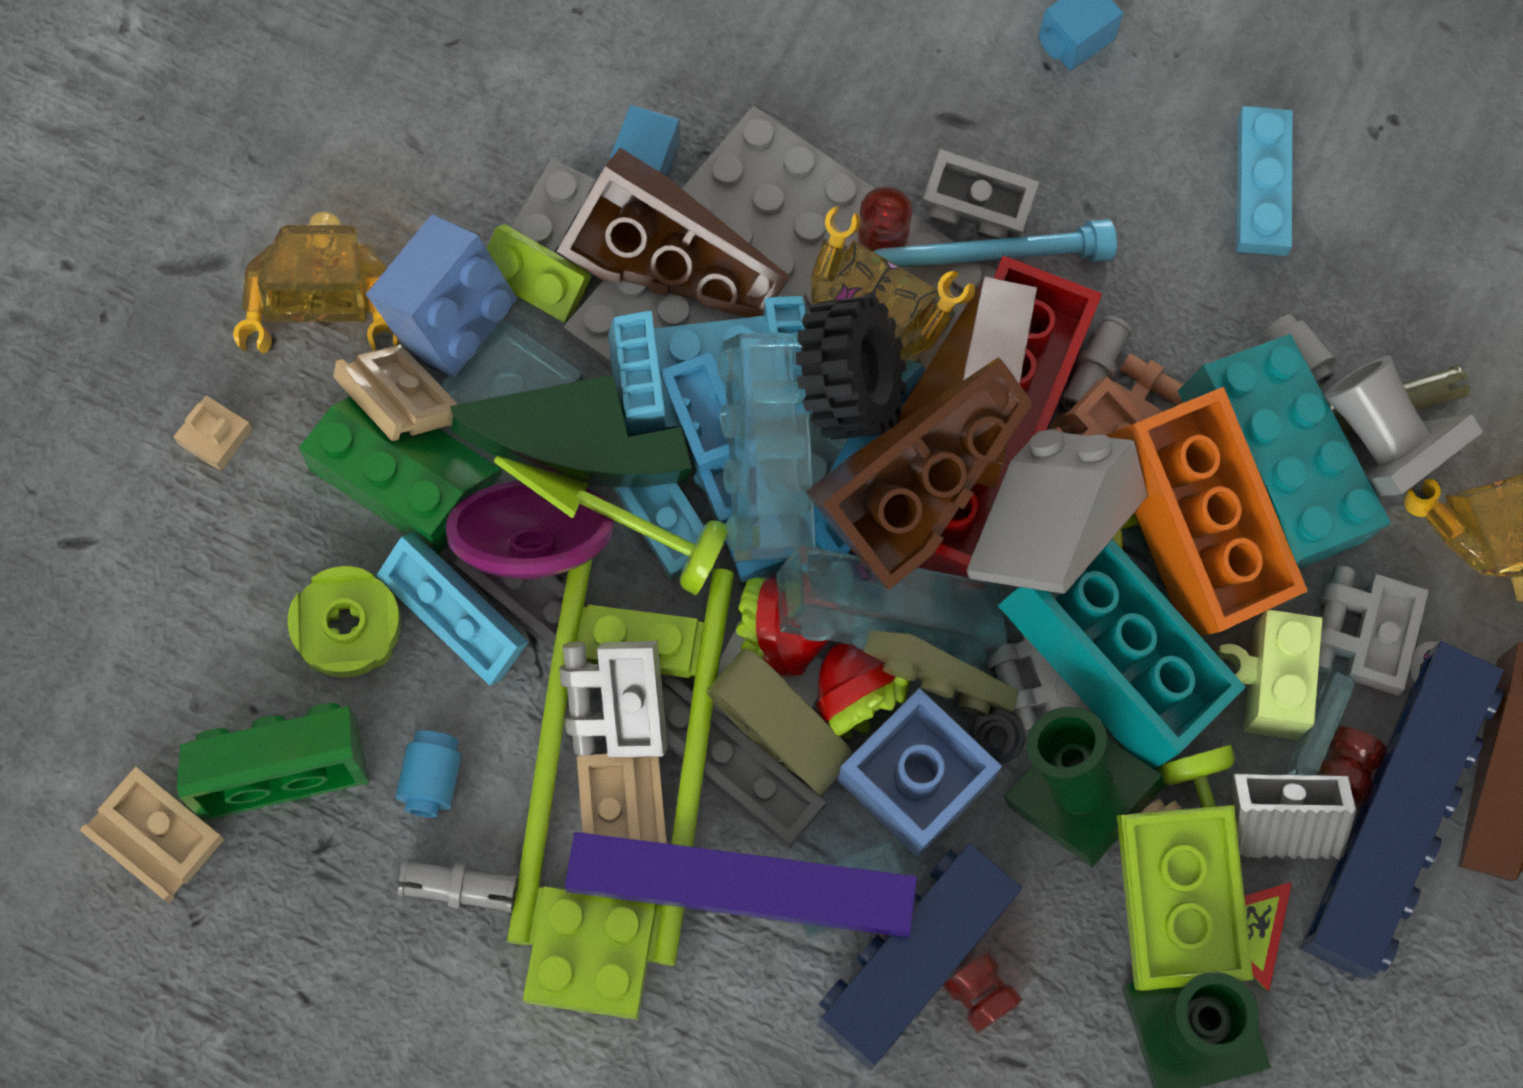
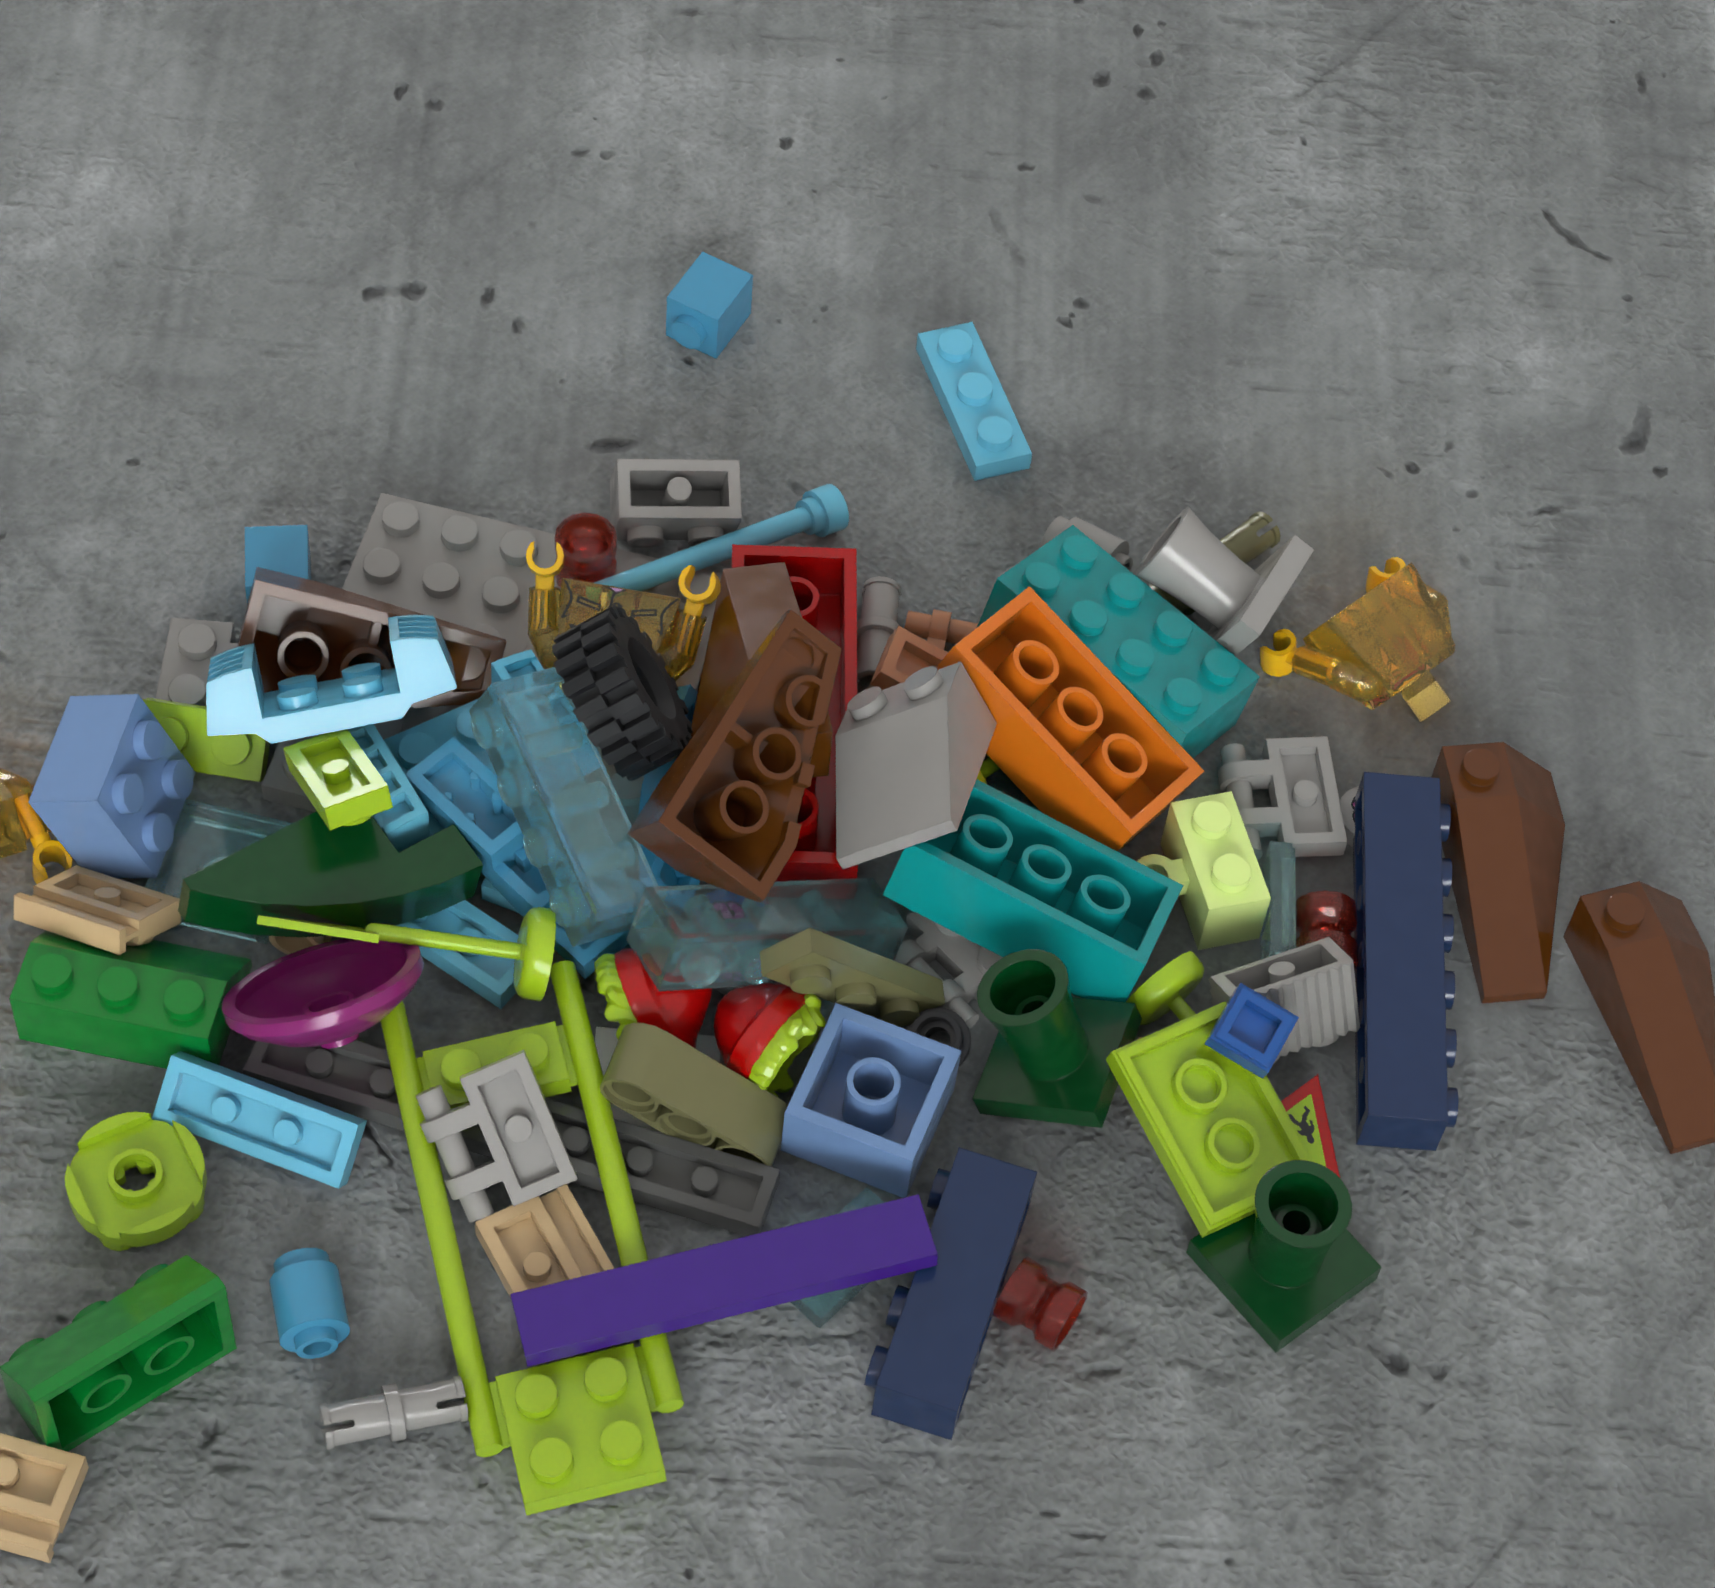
camera: 25 degrees left, 15 degrees down
none -> plate [206,615,457,744]
none -> lime plate [283,729,393,830]
none -> blue tile [1205,983,1299,1079]

